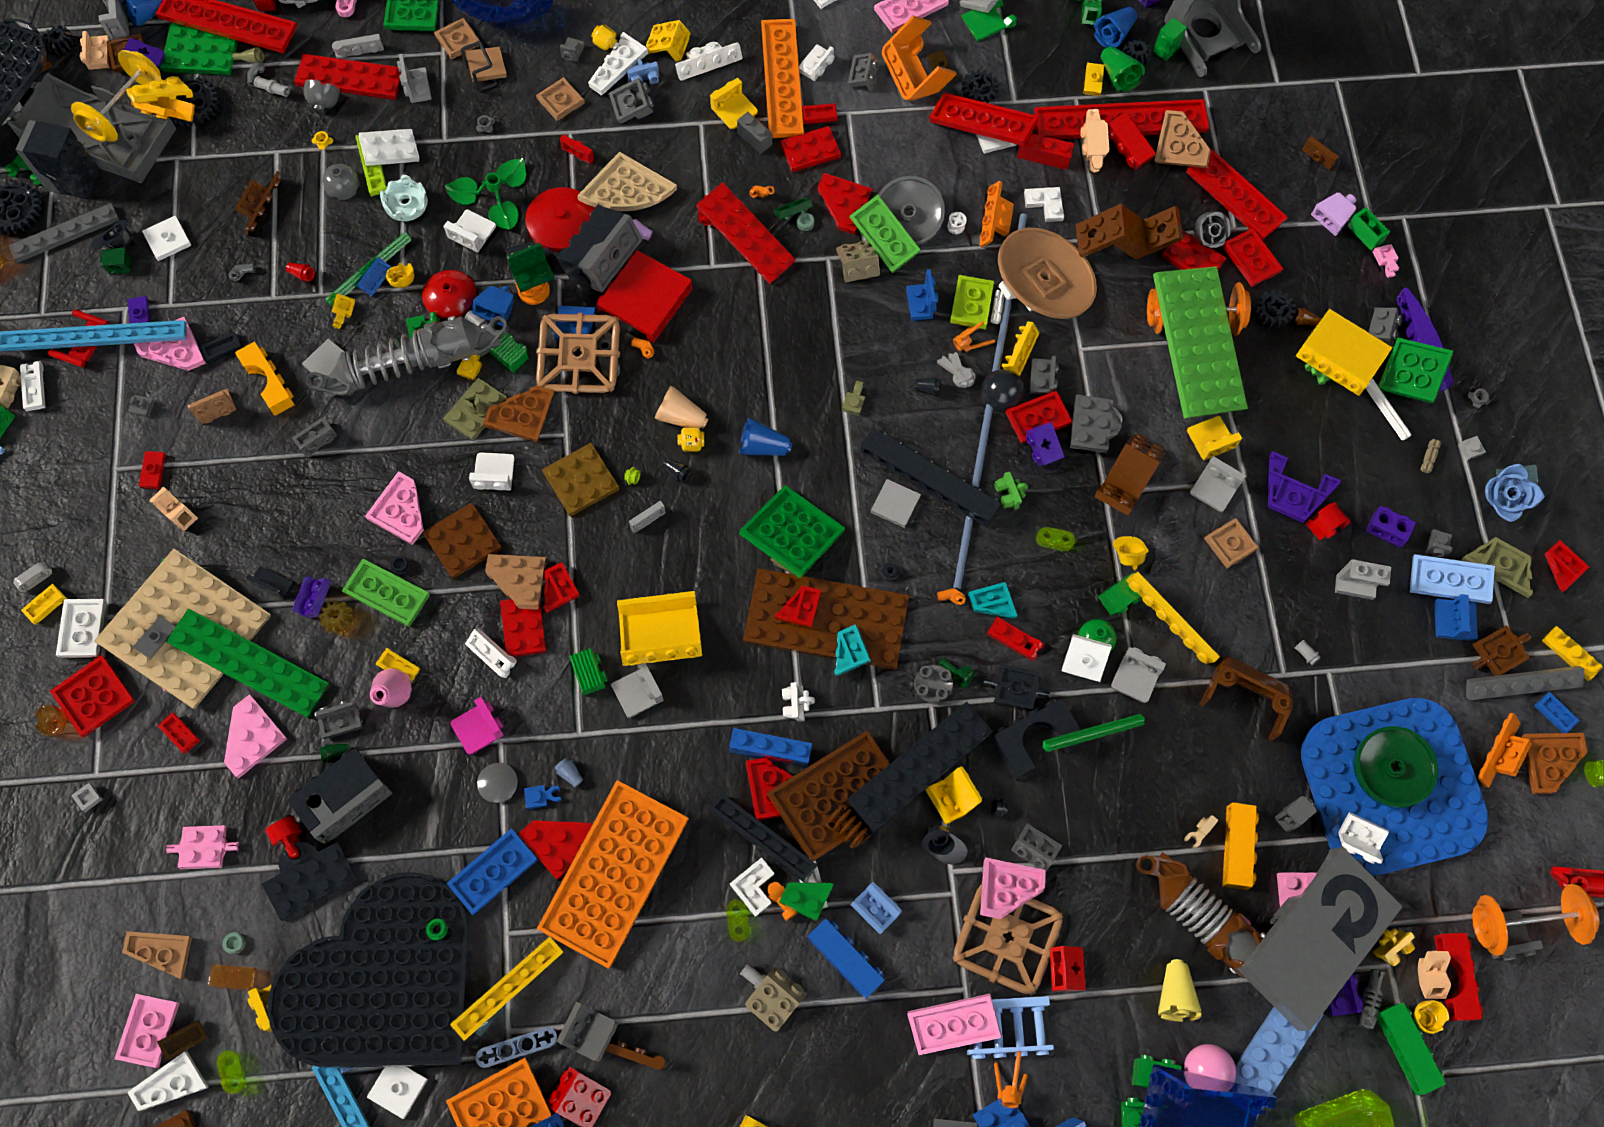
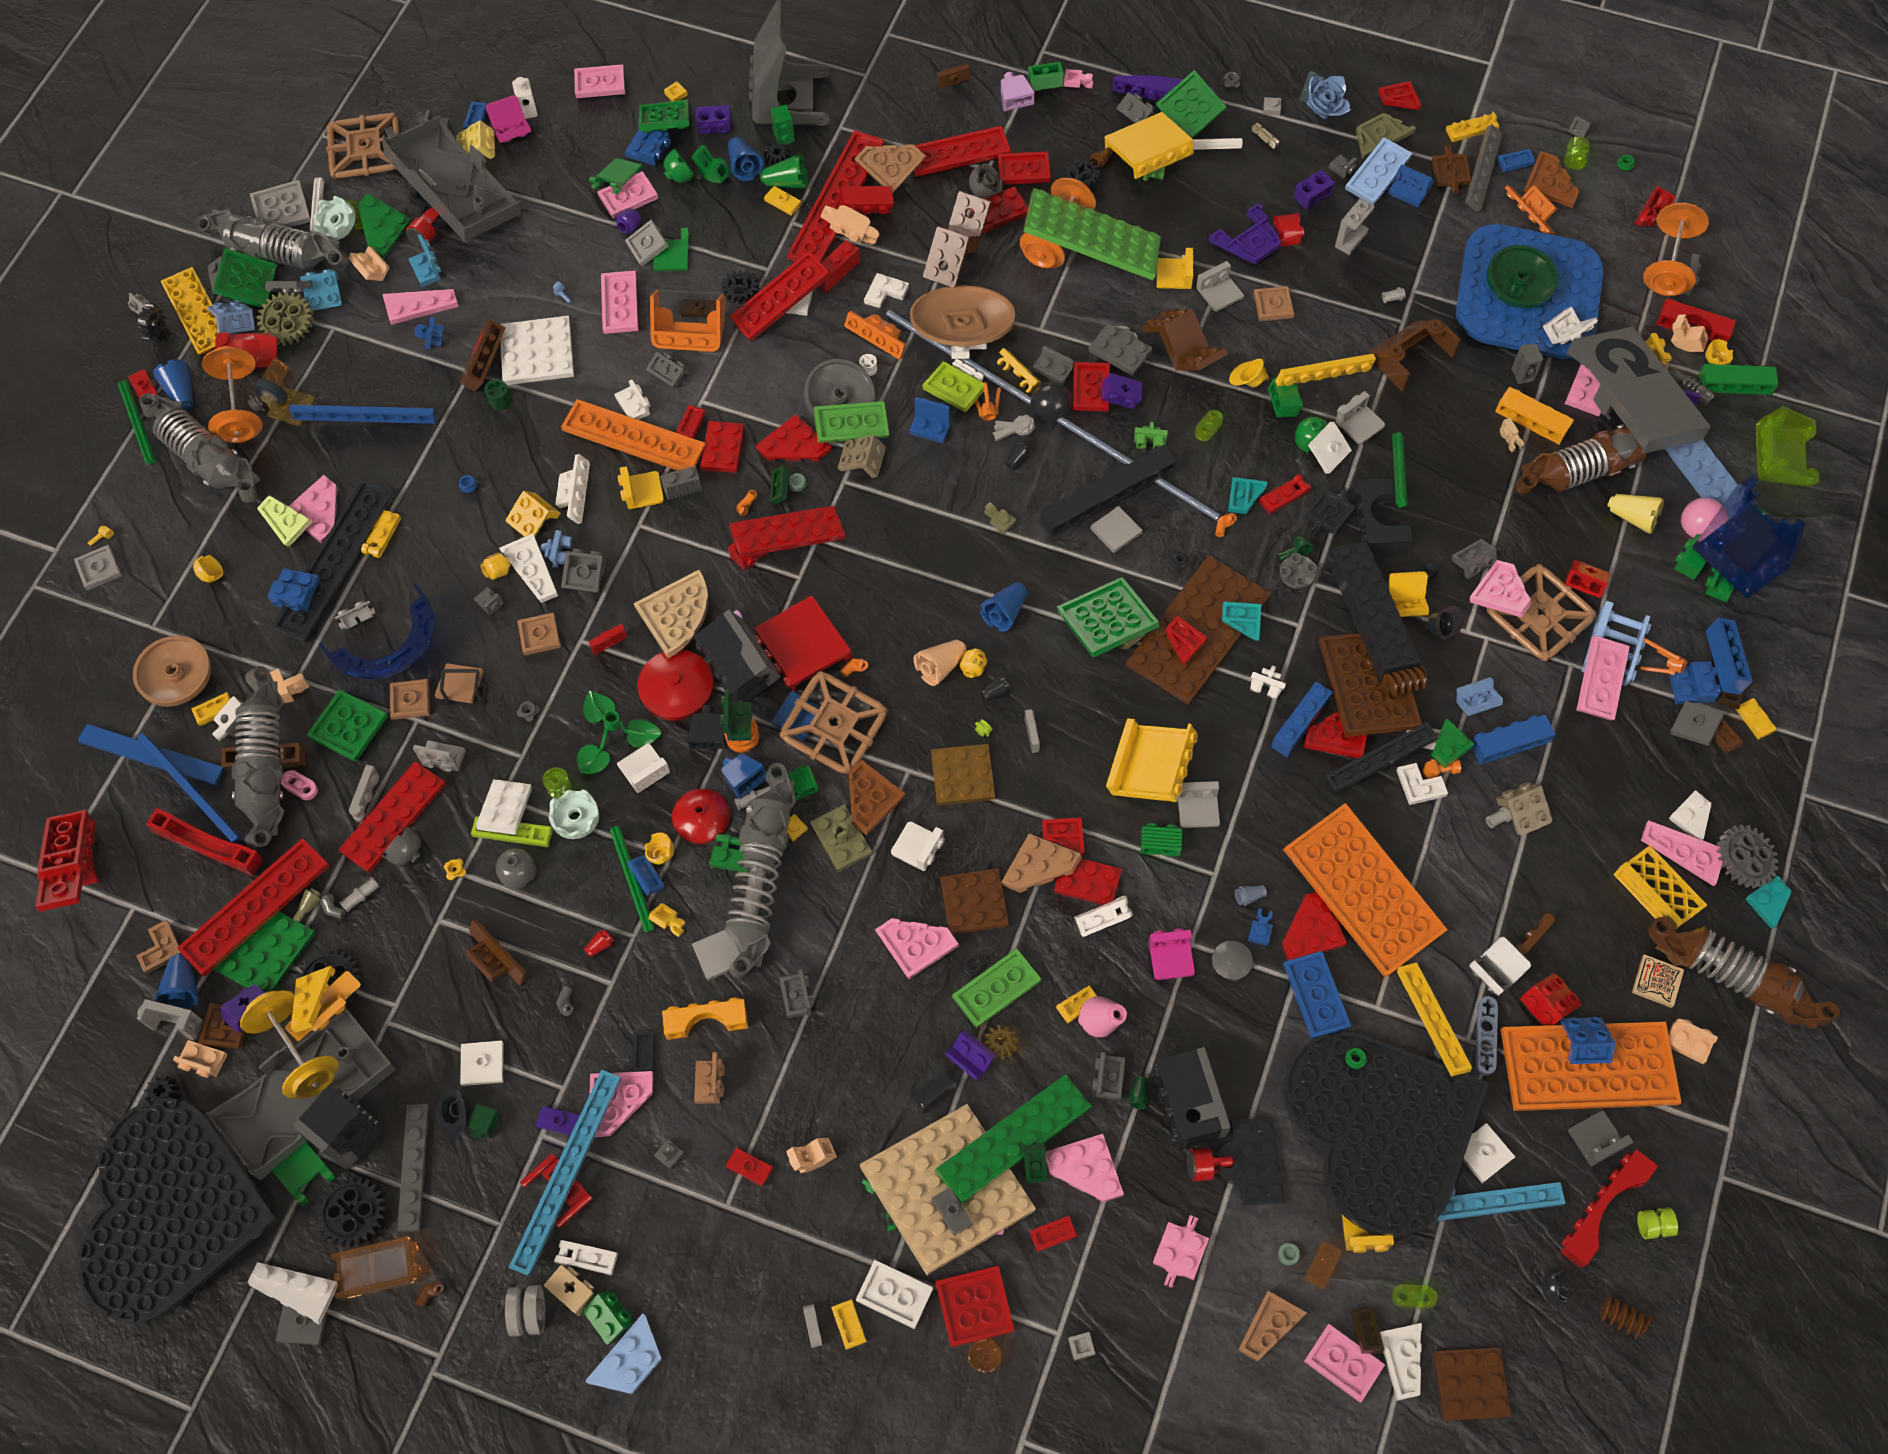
camera: 60 degrees left, 5 degrees down
clear neon green plate [726,900,750,942] -> none
none -> clear neon green wheel [543,767,573,799]
none -> dark green plate [1023,1143,1048,1183]

